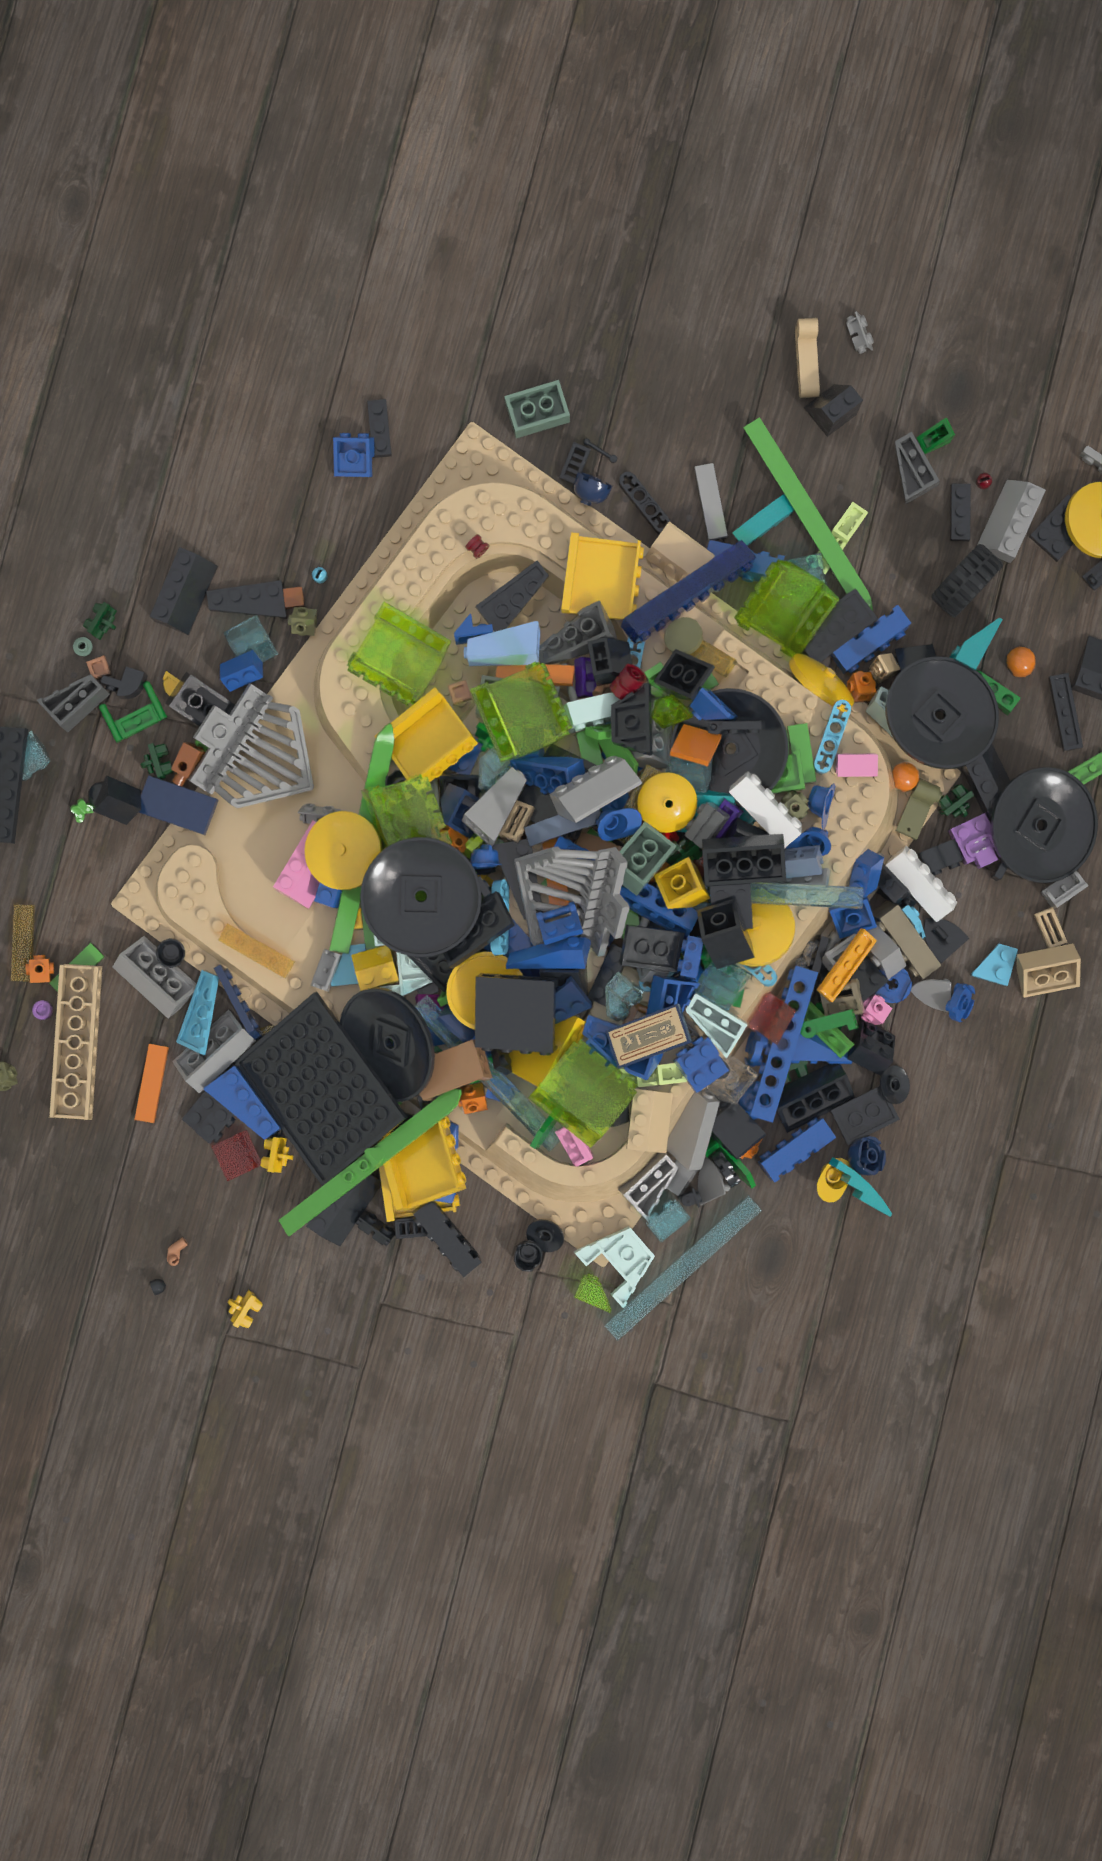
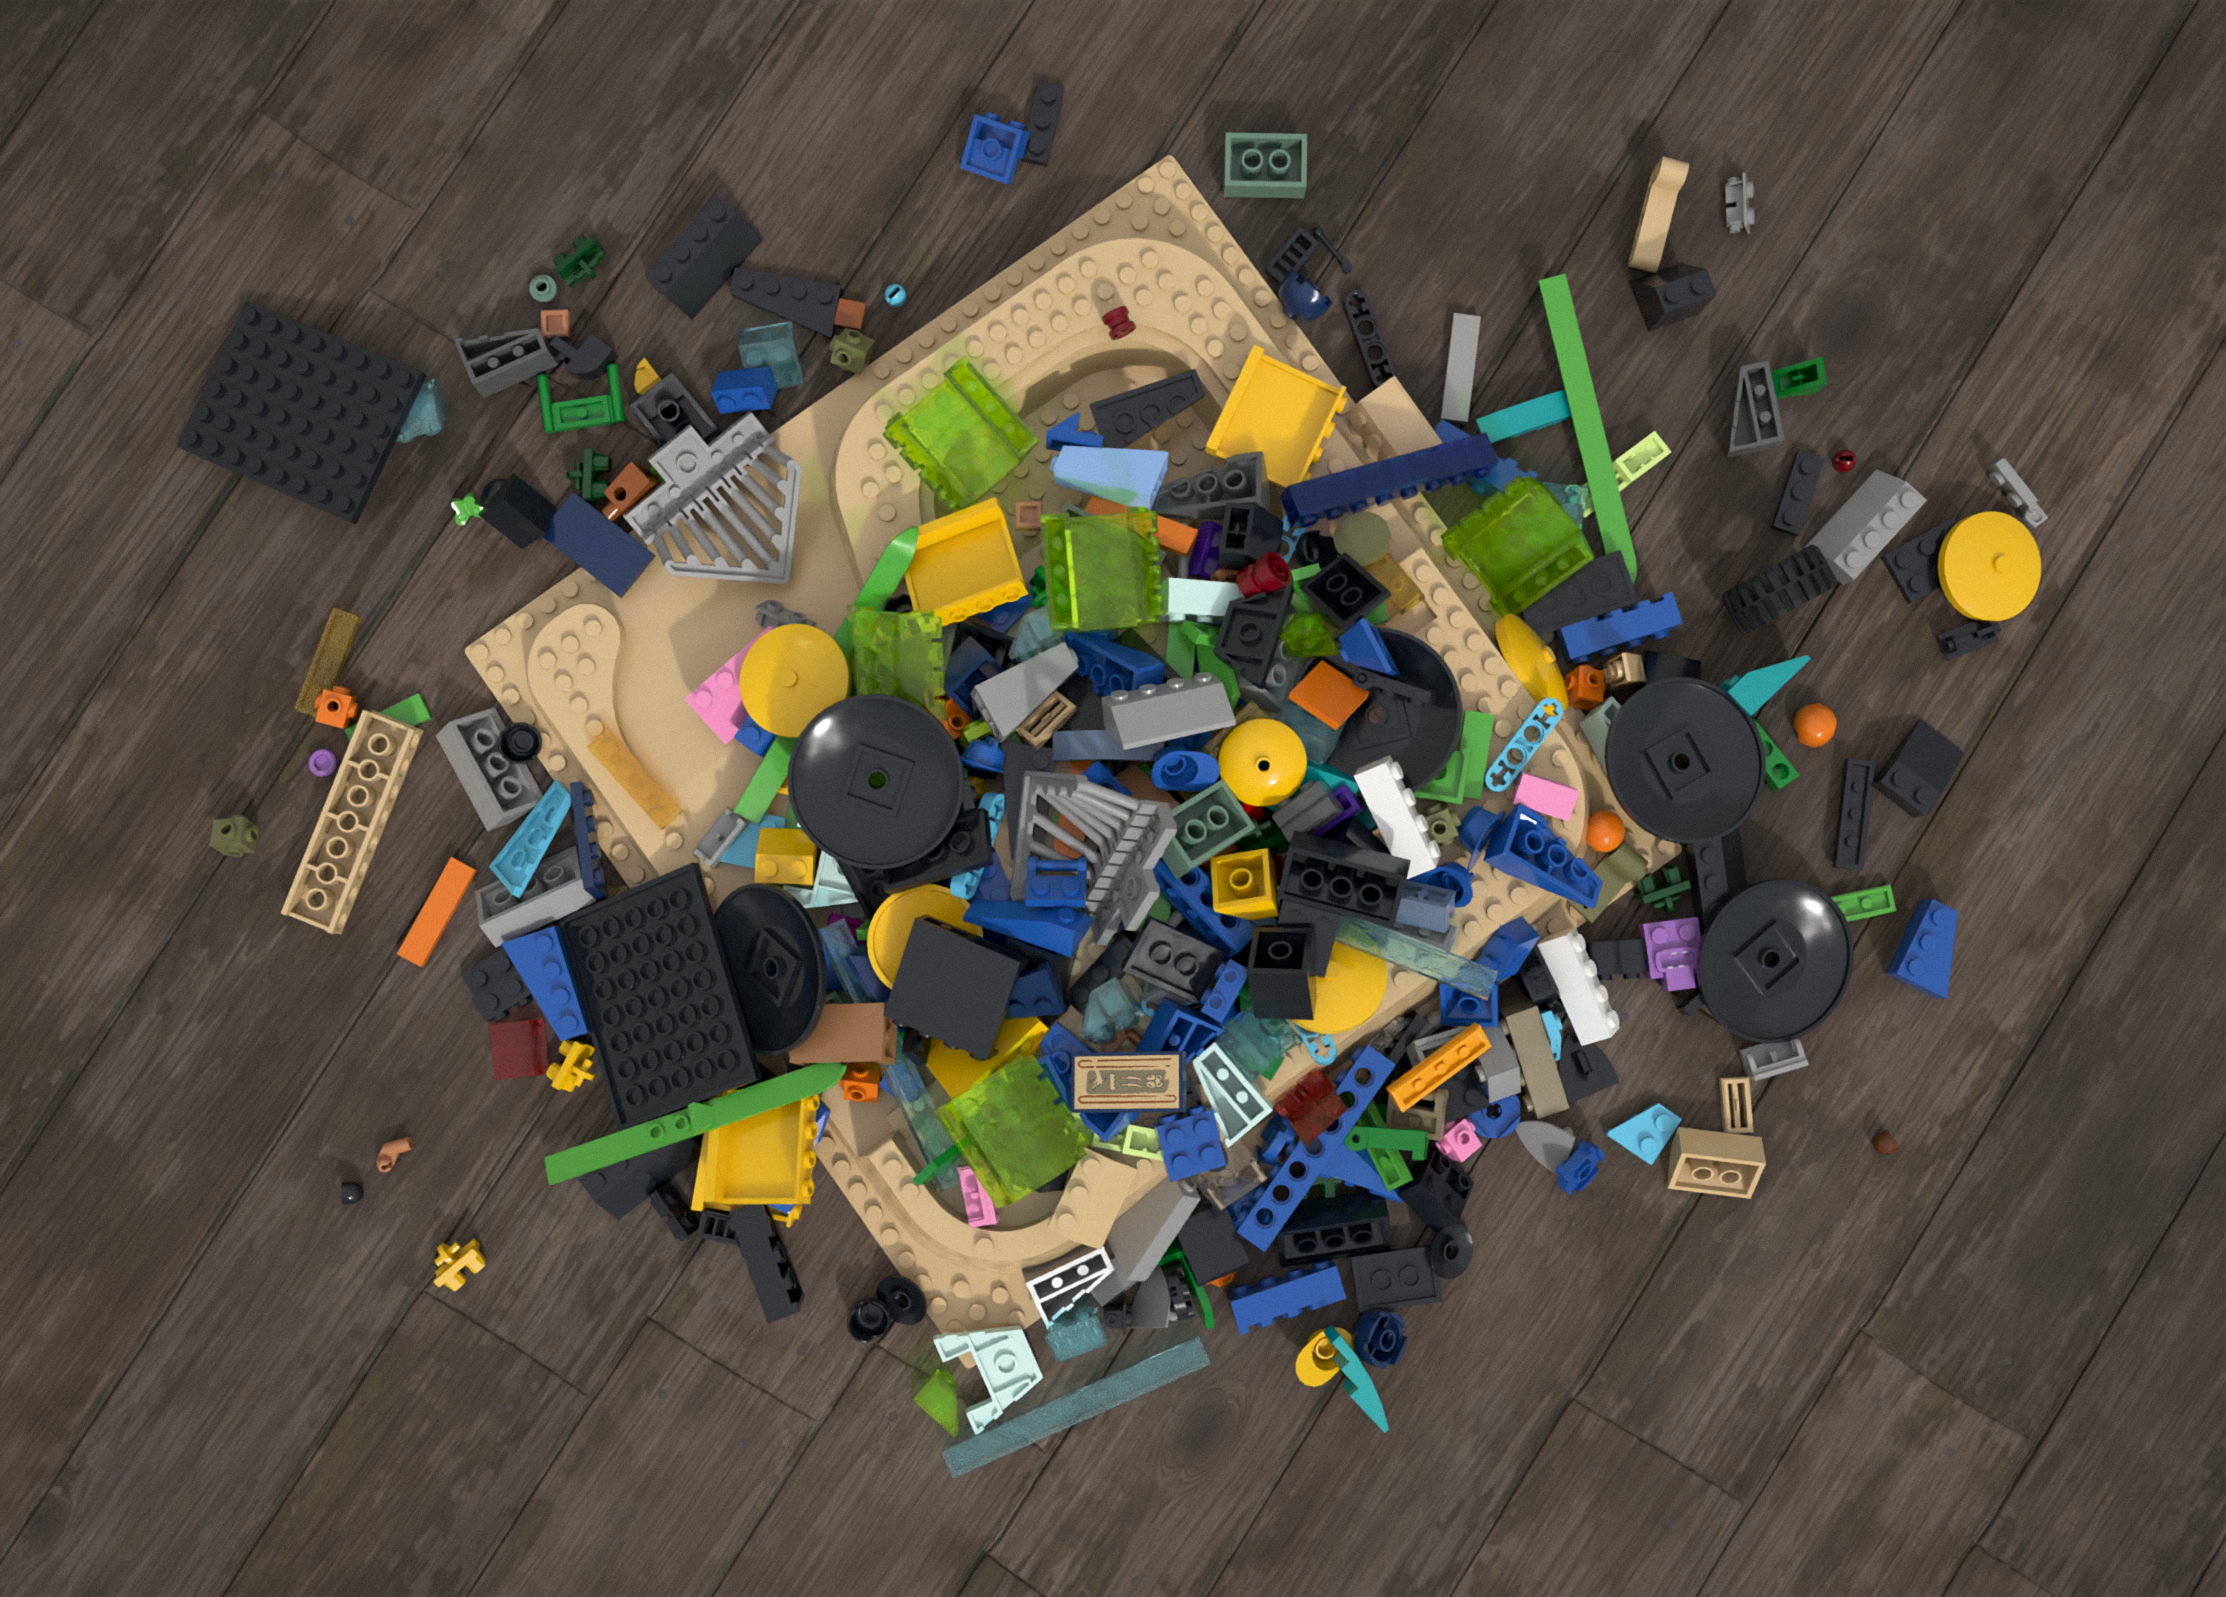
camera: 15 degrees right, 0 degrees up
none -> black hair [1295,530,1338,570]
none -> blue wedge [1483,803,1603,909]

